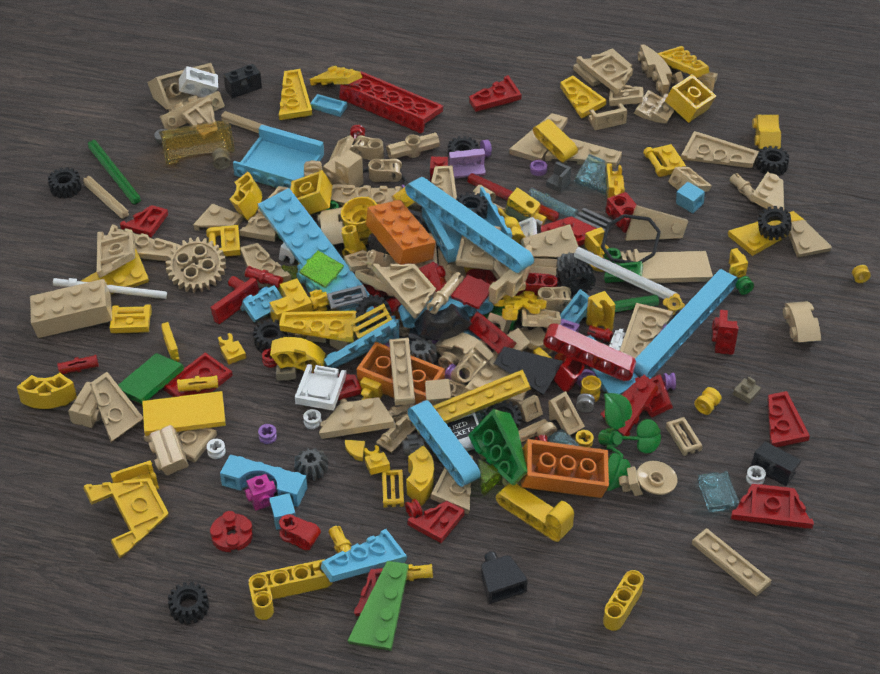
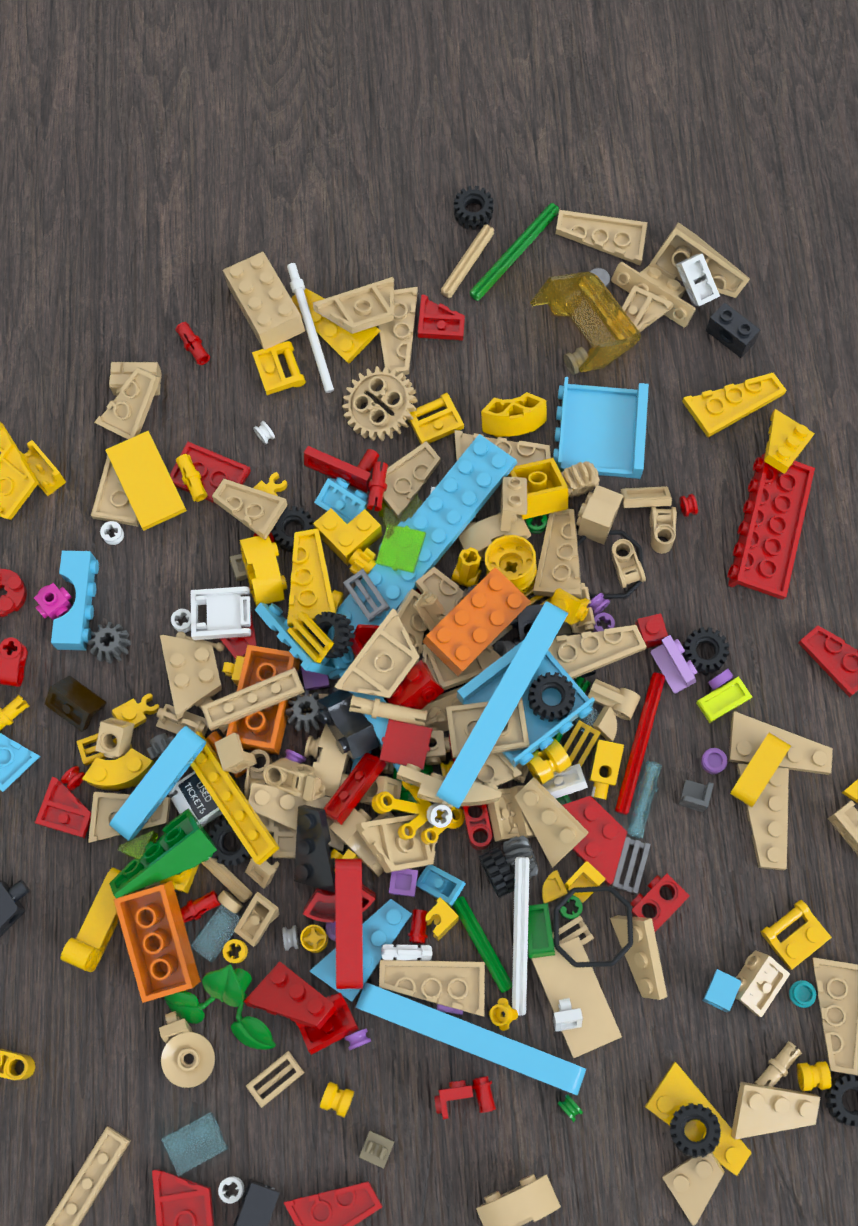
camera: 75 degrees right, 25 degrees up
yellow brick [17,373,77,409] -> none
green tile [118,353,184,404] -> none
tan brick [149,425,189,475] -> none
yellow tile [161,322,180,362] -> none
tan wing [193,204,243,231] -> none
tan axle [221,111,266,134] -> none
medium lavender bush [258,424,277,444] -> none
medium azure panel [270,493,296,530] -> none
medium azure tile [310,94,347,117] -> none
yellow tile [345,440,365,461] -> none
tan piece [386,133,440,159] -> none
tan piece [537,286,572,311] -> none
clear light blue wing [575,154,607,194] -> none
yellow hinge [605,164,625,198] -> none
yellow bracket [729,248,748,278] -> none
none -> dark brown panel [44,676,106,732]
none -> tan brick [95,718,134,759]
none -> tan wing [212,479,287,540]
none -> white bush [253,421,275,445]
none -> white bush [426,803,452,828]
none -> tan bracket [500,477,527,532]
none -> white tile [553,998,583,1032]
none -> tan wing [556,210,647,266]
none -> neon yellow tile [696,676,752,723]
none -> teal plate [789,980,816,1008]
none -> yellow wheel [797,1061,831,1091]

